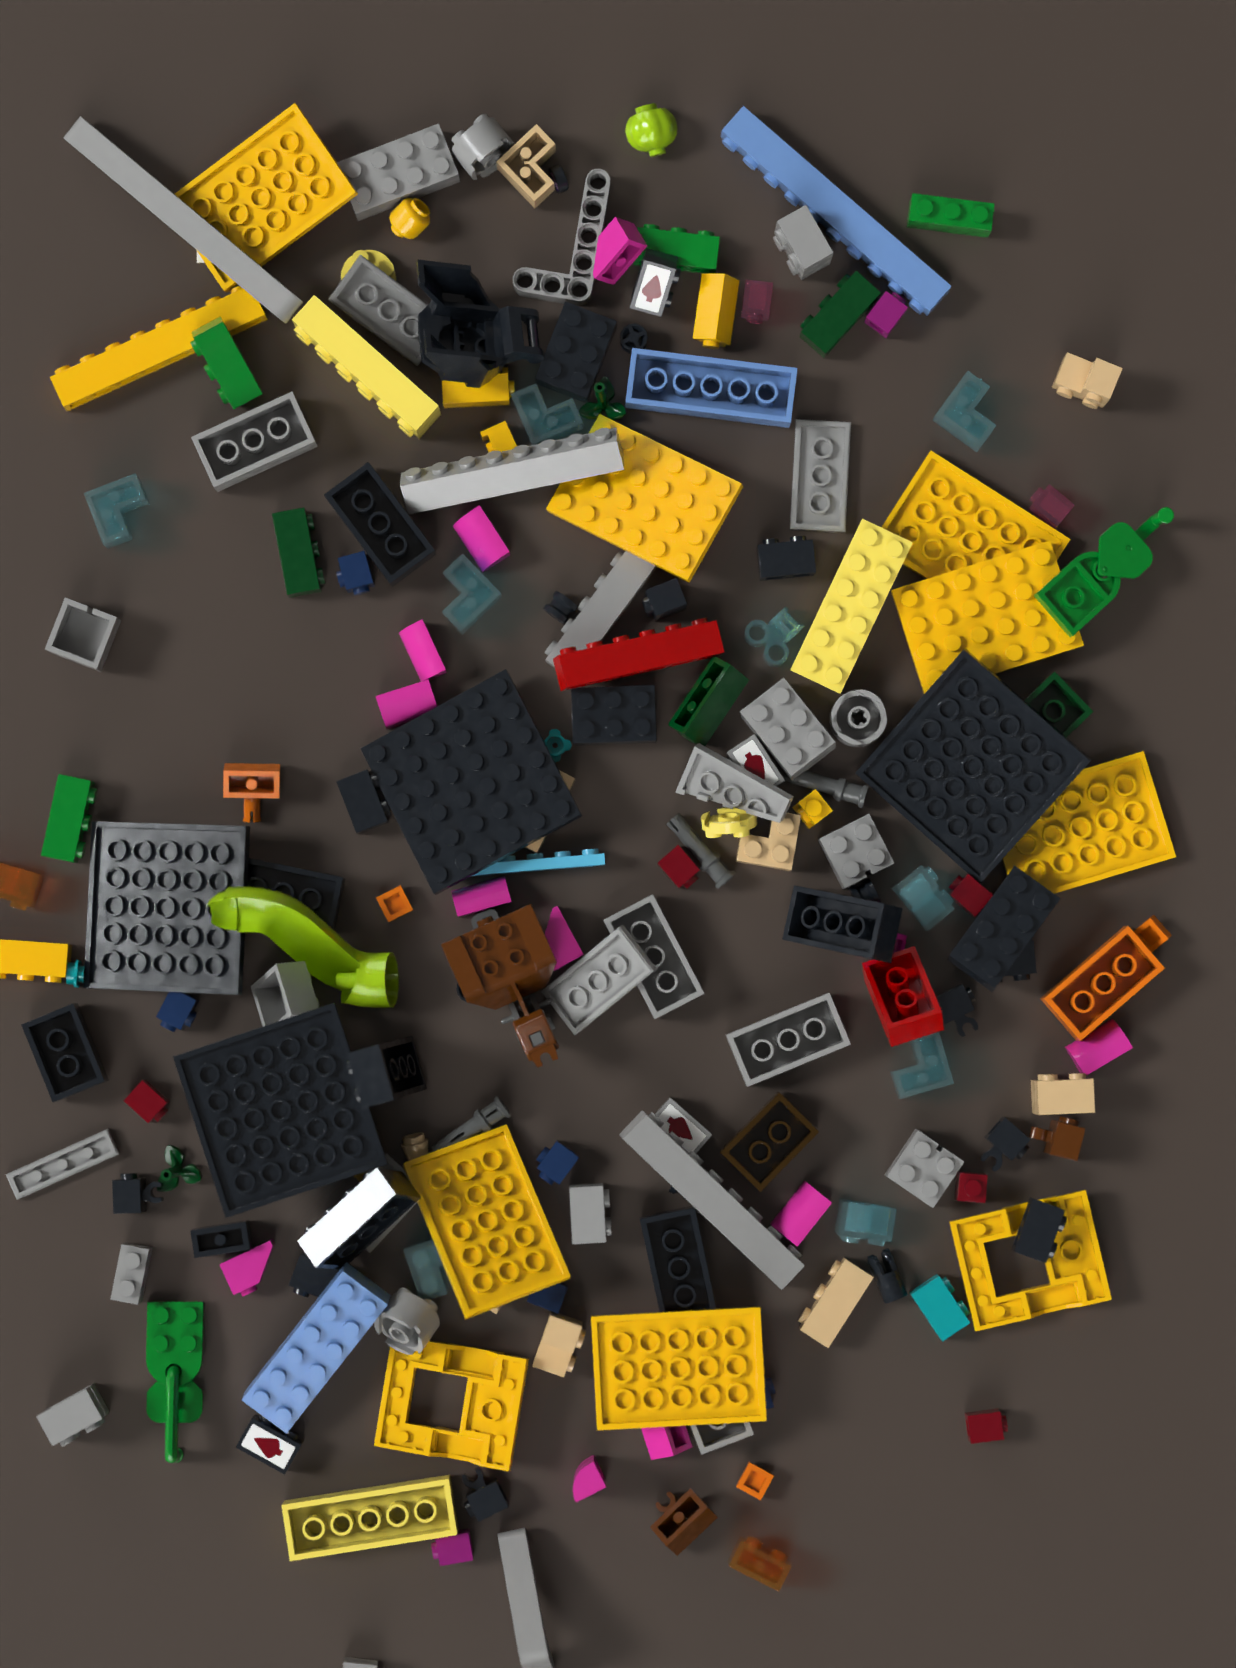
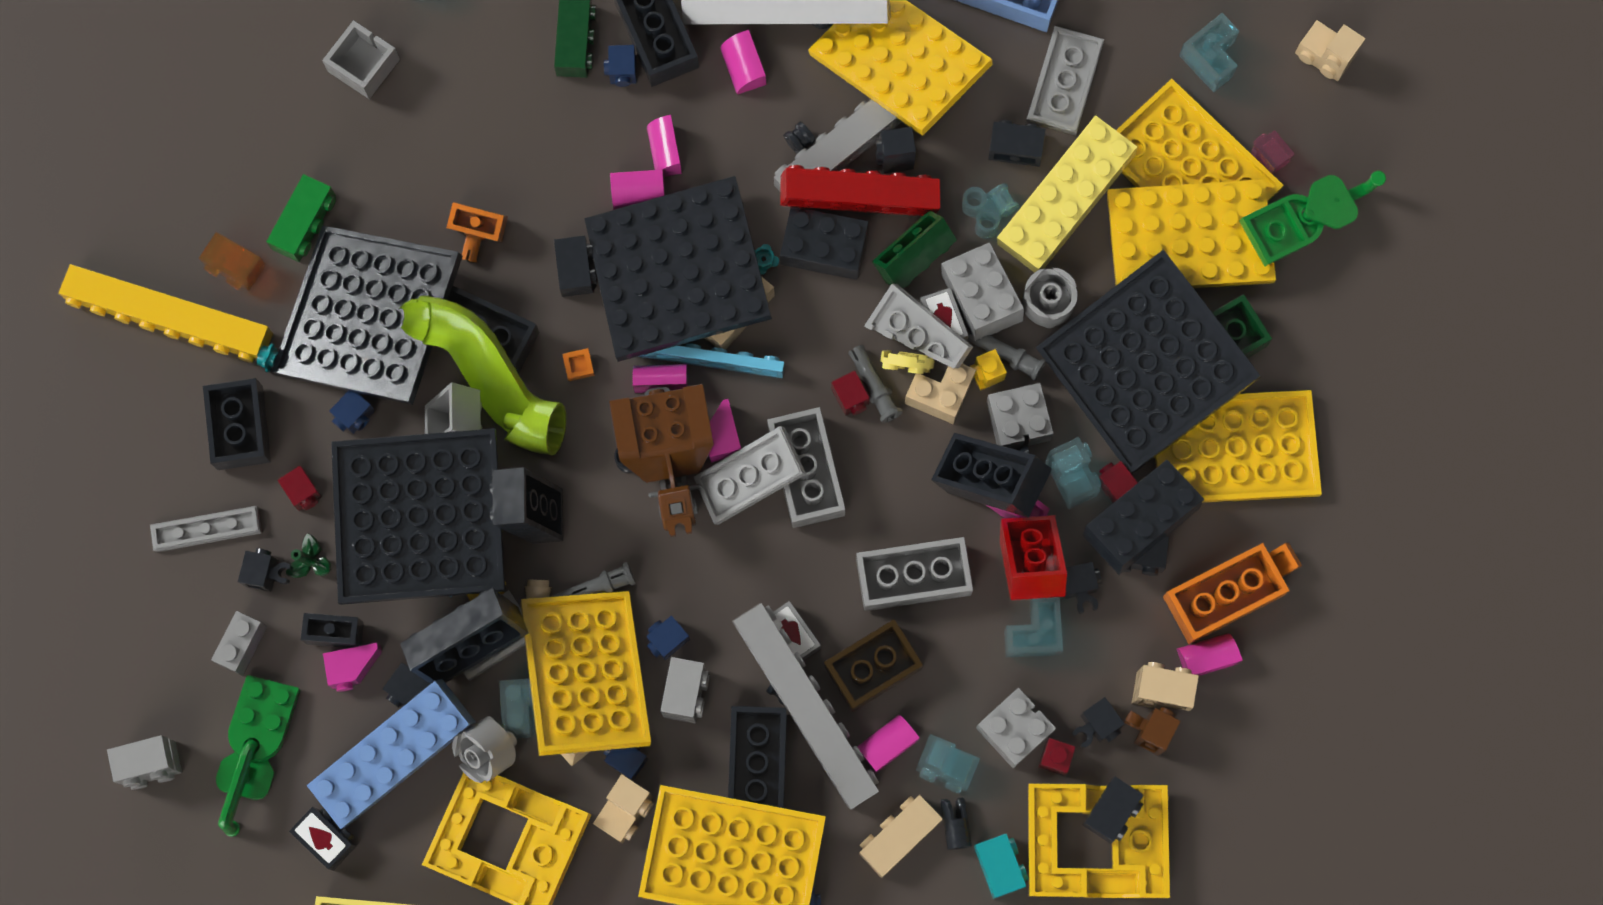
camera: 20 degrees right, 10 degrees down
clear light blue brick [442,554,502,635] -> none

